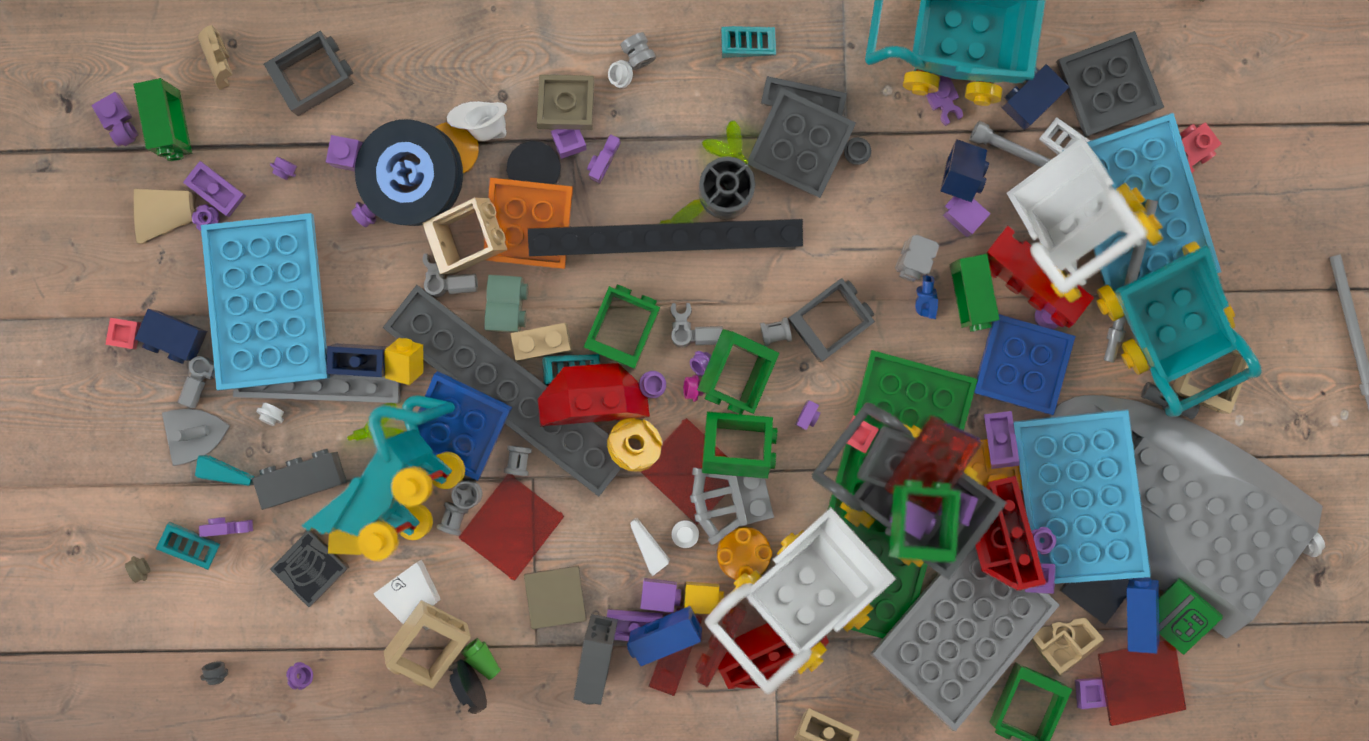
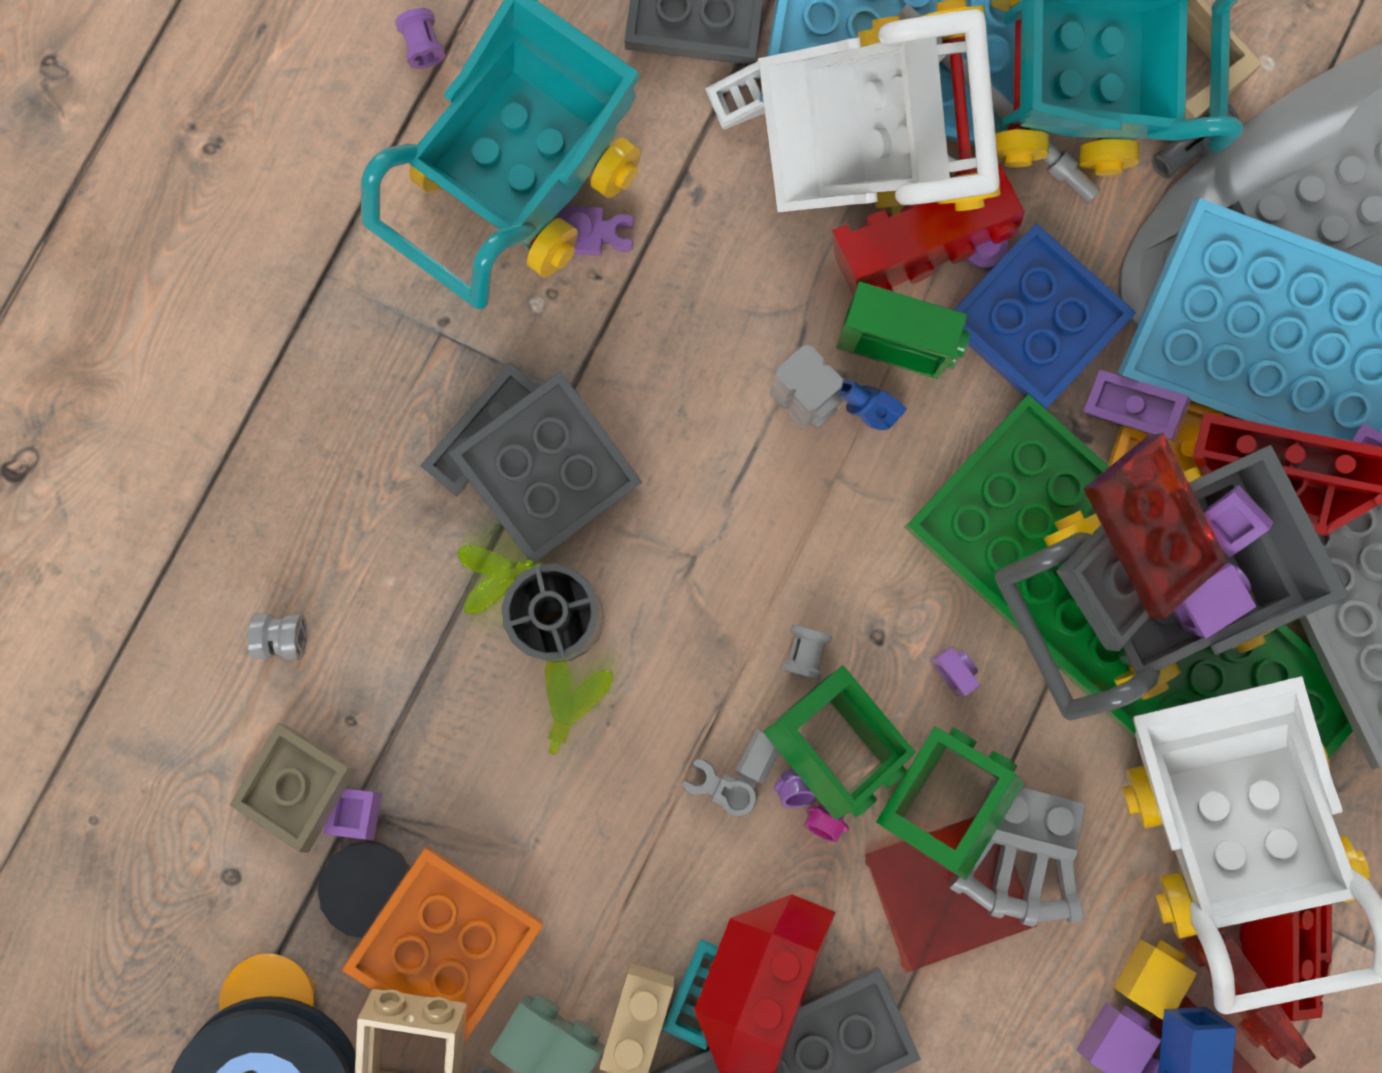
camera: 60 degrees left, 5 degrees down
white piece [447,102,507,141] -> none
black plate [528,219,803,256] -> none
green window [584,284,660,369] -> none
medium lavender plate [587,134,621,184] -> none
yellow tile [607,418,662,472] -> none
white plate [608,60,633,88] -> none
white slope [630,518,670,576] -> none
medium lavender plate [639,371,666,398] -> none
white plate [672,520,699,548] -> none
light orange dish [717,527,772,580] -> none
teal slope [721,26,776,58] -> none
dark grey window [788,278,875,362] -> none
dark grey plate [844,137,871,165] -> none
coral plate [847,416,879,453] -> none
green window [889,480,960,562] -> none
dark blue brick [940,139,989,203] -> none
medium lavender brick [943,196,990,237] -> none
light grey piece [969,121,1051,167] -> none
dark blue brick [1001,64,1069,130] -> none
medium lavender plate [1031,527,1056,554] -> none

